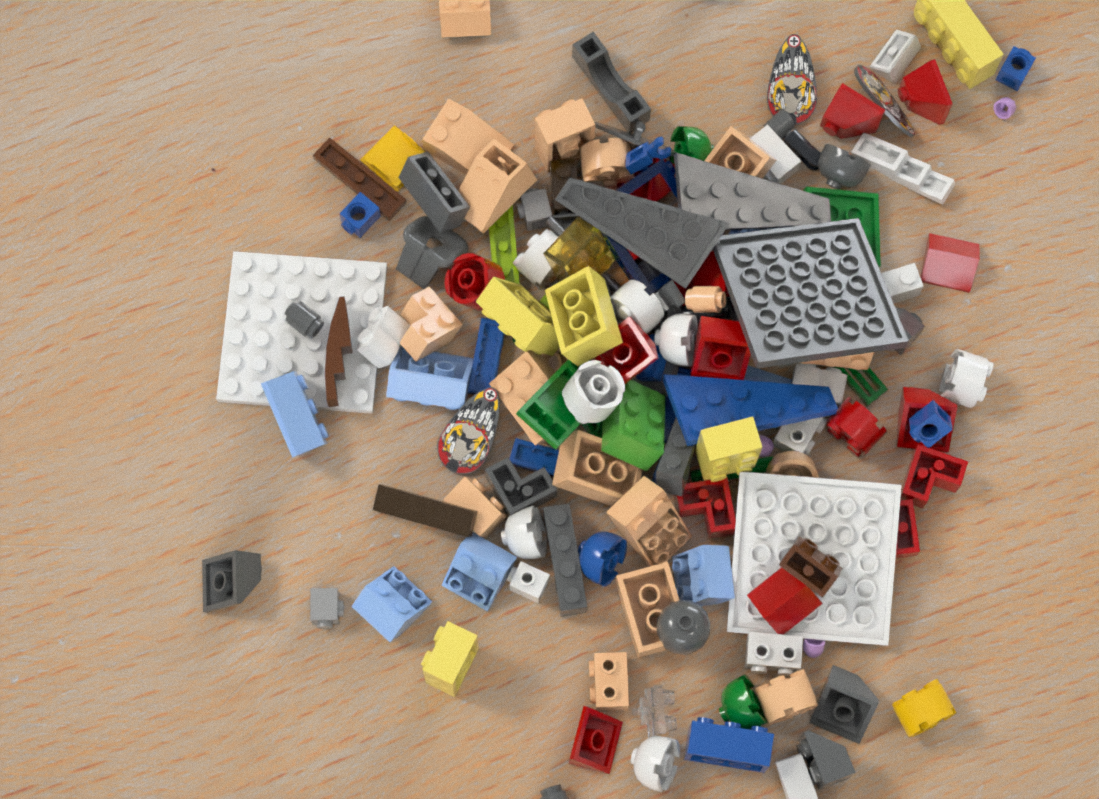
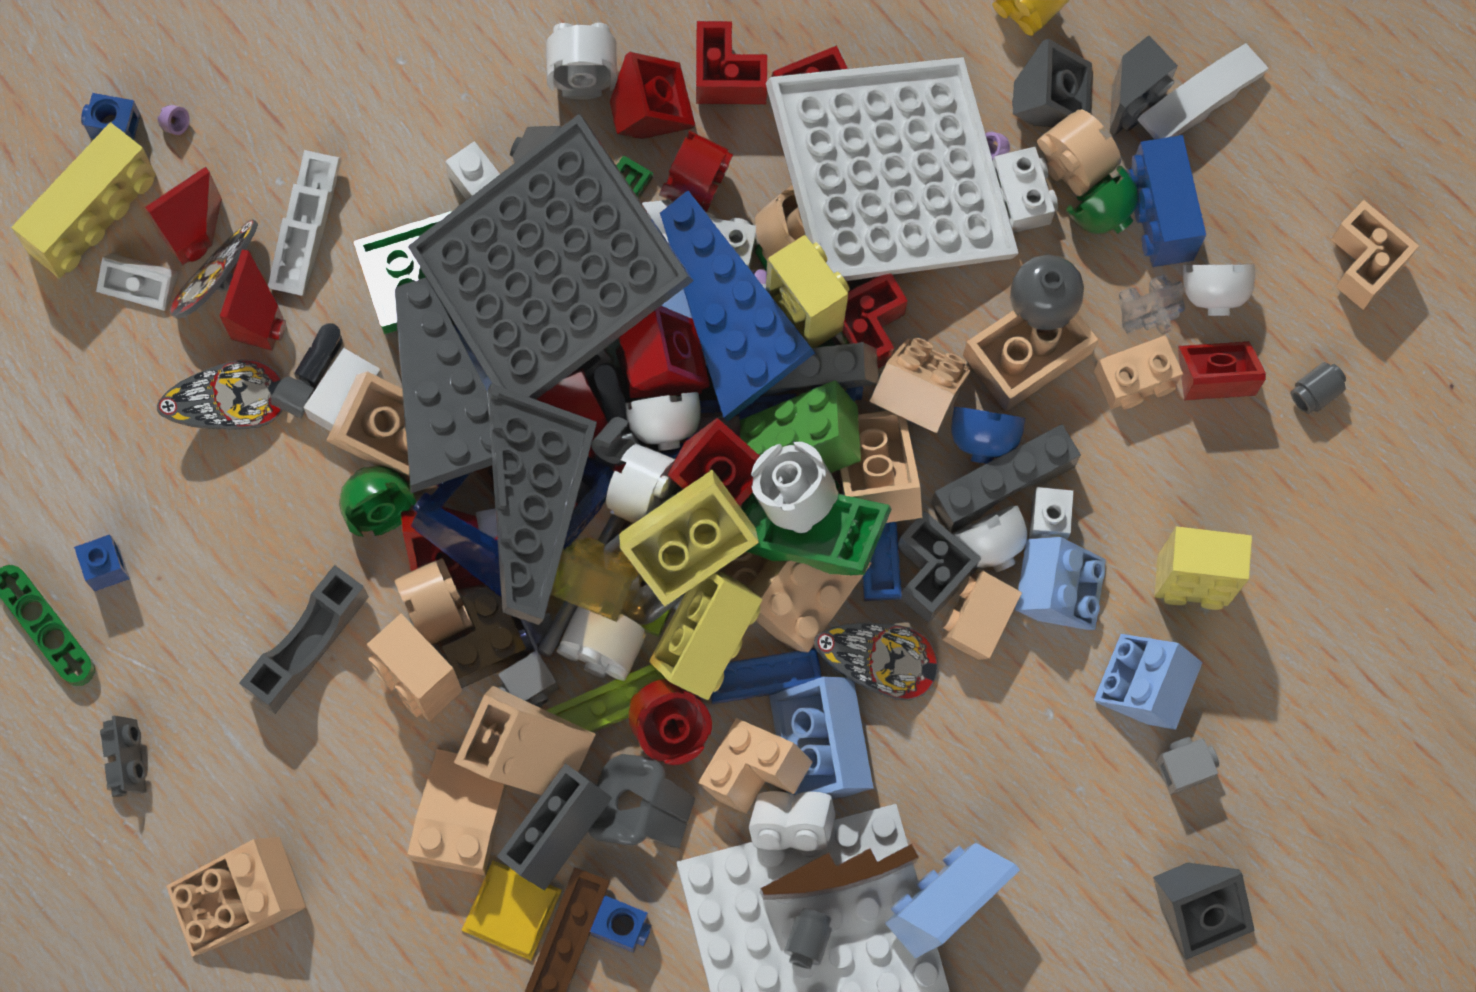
camera: 110 degrees left, 0 degrees up
dark brown tile [373,484,477,537] -> none
dark grey shield [594,121,677,157] -> none
blue plate [625,137,671,174] -> none
light blue slope [672,545,735,606] -> none
light nougat brick [685,286,726,313] -> none
red slope [747,567,823,635] -> none
reddish brown brick [779,536,843,598] -> none
dark grey cylinder [819,144,871,190] -> none
blue brick [909,400,953,448] -> none
slope [920,233,980,293] -> none

